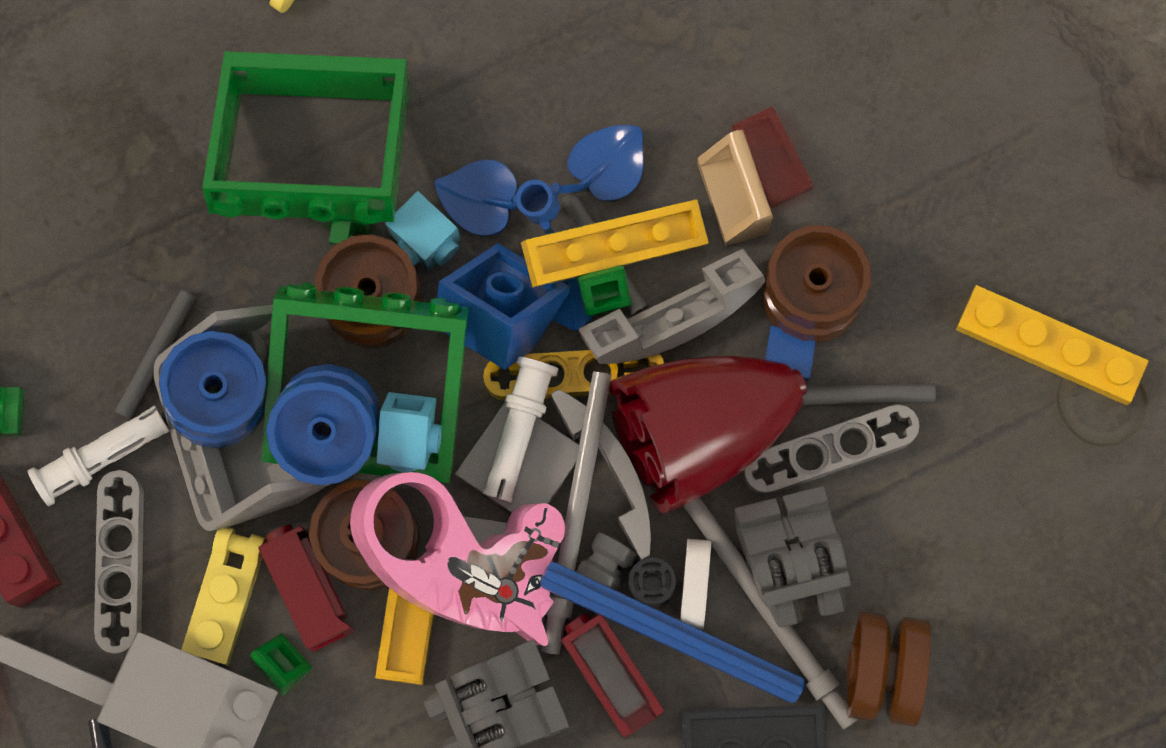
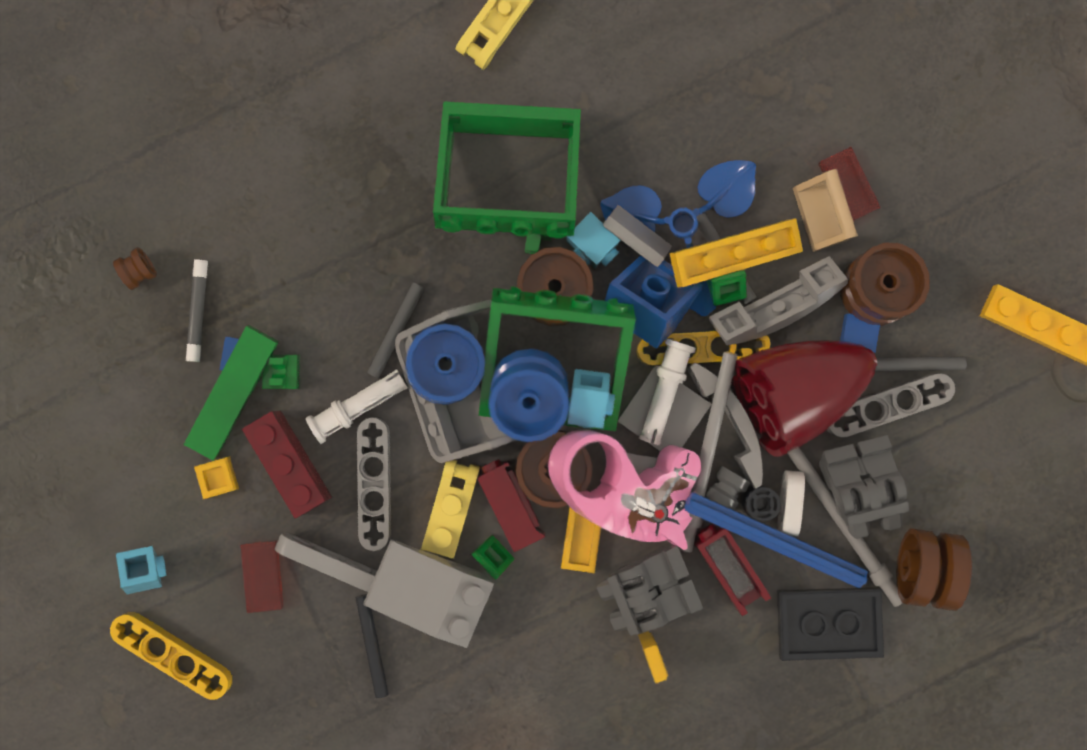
camera: 10 degrees left, 10 degrees up
none -> light grey tile [603,205,672,267]

